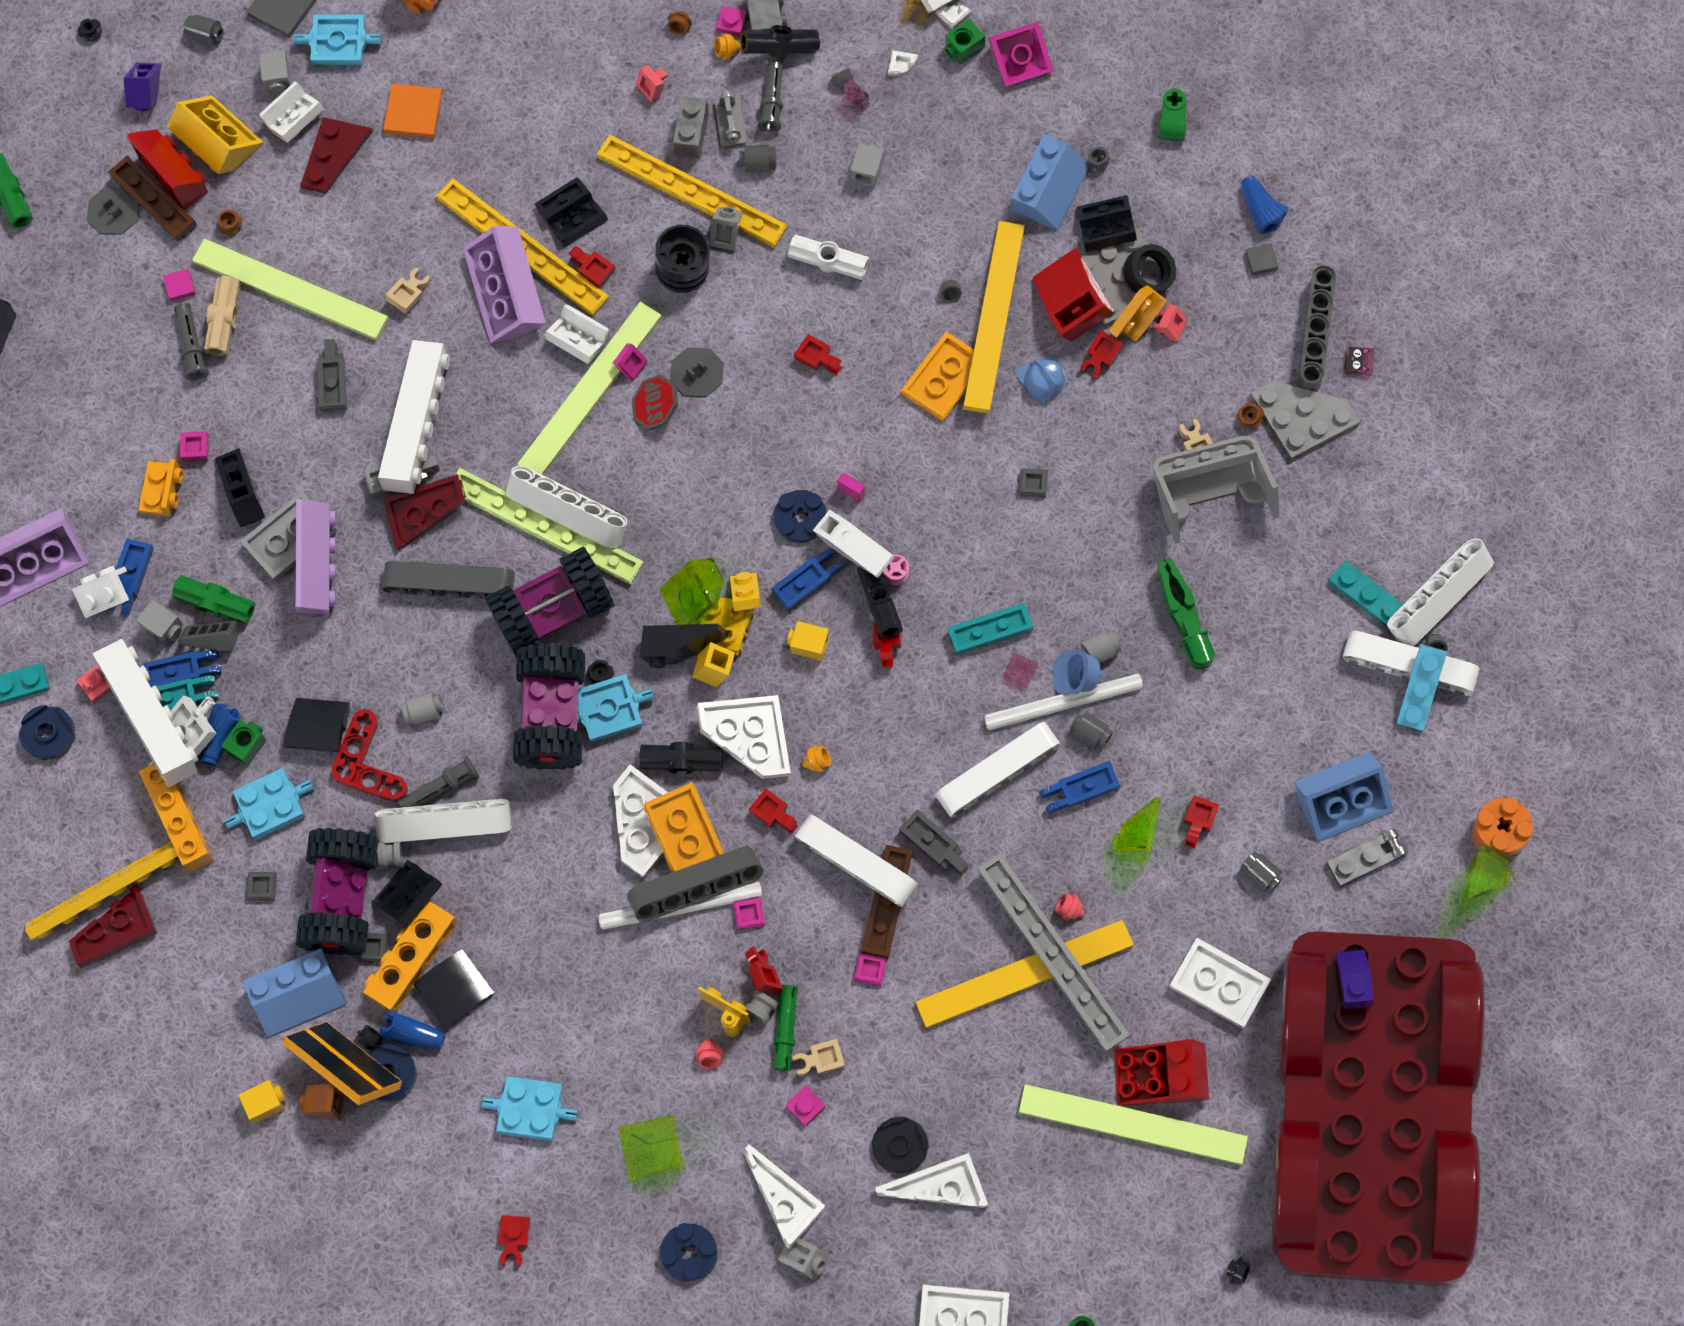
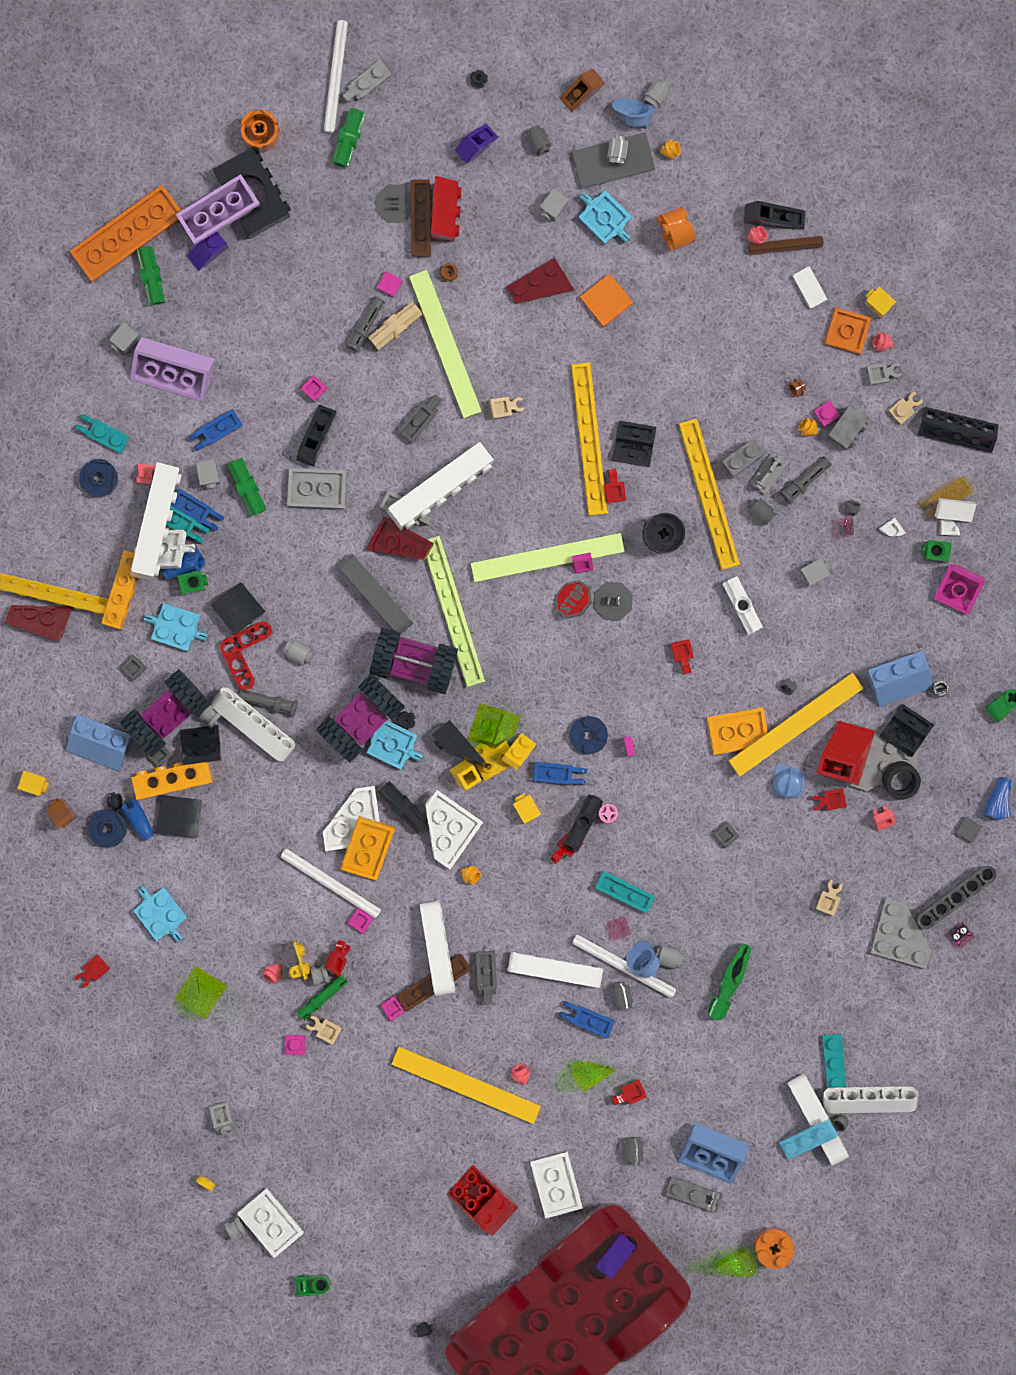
camera: 40 degrees right, 15 degrees up
white bracket [72,566,129,618] -> none
light orange bracket [138,459,183,516] -> none
yellow slope [167,95,264,174] -> none
dark grey slope [178,621,238,652] -> none
white bracket [260,82,324,143] -> none
black tile [283,1022,402,1105] -> none
lavender slope [296,499,335,614] -> none
lavender slope [463,226,546,344] -> none
white beam [506,466,628,548] -> none
white bracket [545,304,609,364] -> none
dark grey beam [627,846,763,922] -> none
coral tile [636,65,668,103] -> none
dark blue plate [660,1223,718,1282] -> none
light grey bracket [709,207,743,251] -> none
black piece [740,25,820,58] -> none
white wing [744,1144,825,1249] -> none
red plate [749,788,798,834] -> none
white slope [813,510,894,578] -> none
black tile [872,1116,929,1174] -> none
white wing [875,1153,988,1208] -> none
light grey plate [977,853,1130,1053] -> none
yellowish green tile [1019,1084,1248,1165] -> none
light orange bracket [1109,285,1167,342] -> none
light grey windscreen [1153,436,1279,544] -> none
dark orange plate [1238,402,1264,428] -> none

